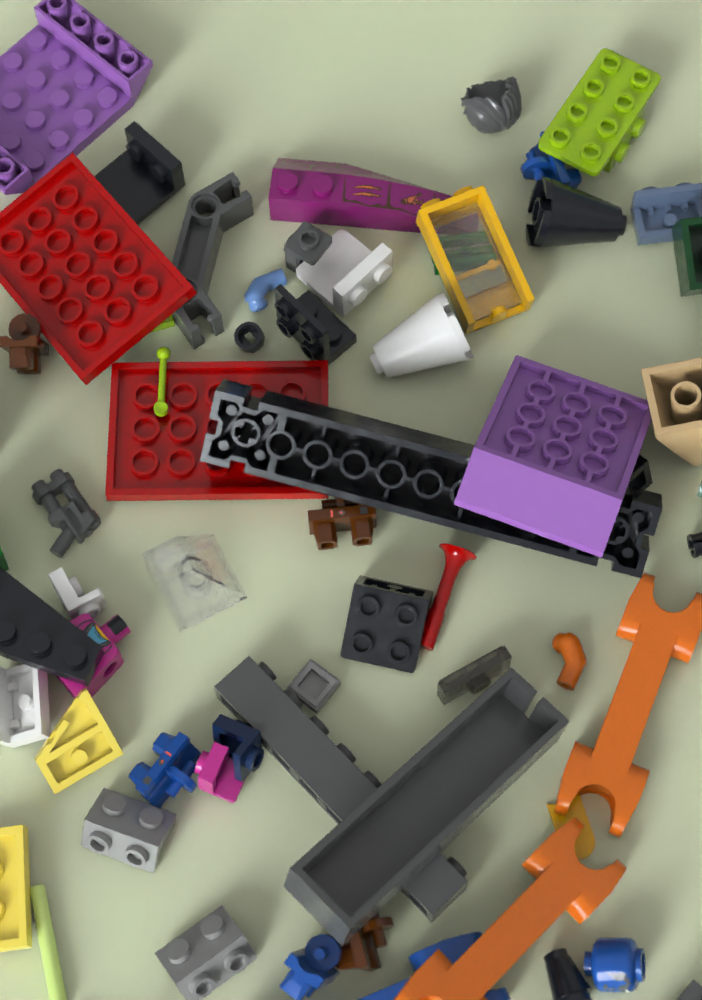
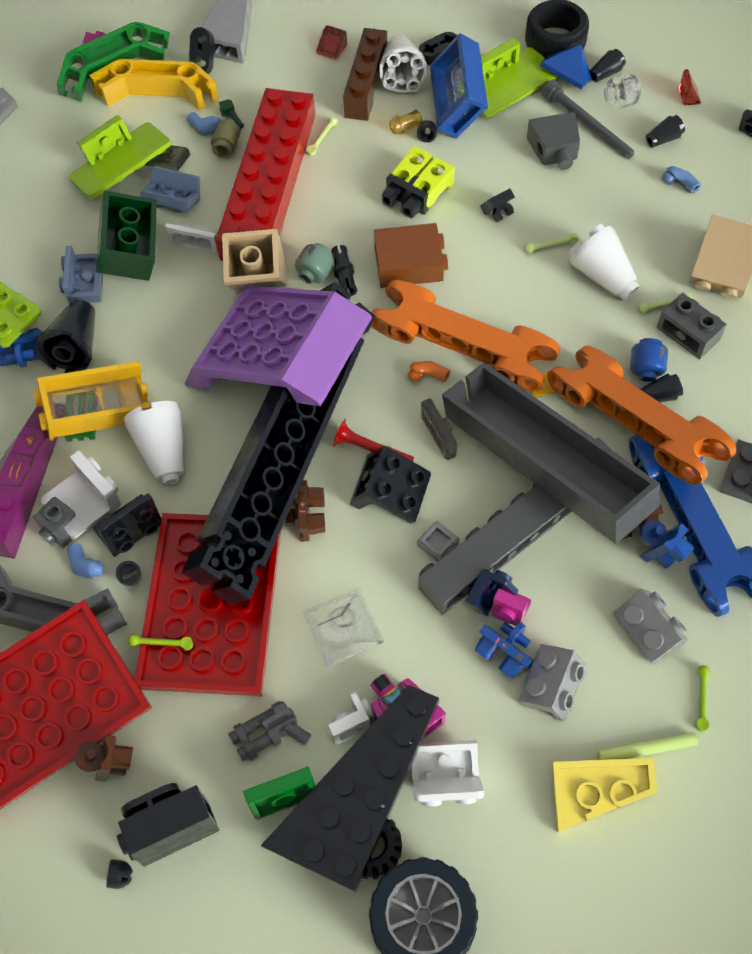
camera: 85 degrees left, 5 degrees down
light yellow wing [34,687,124,794] -> none

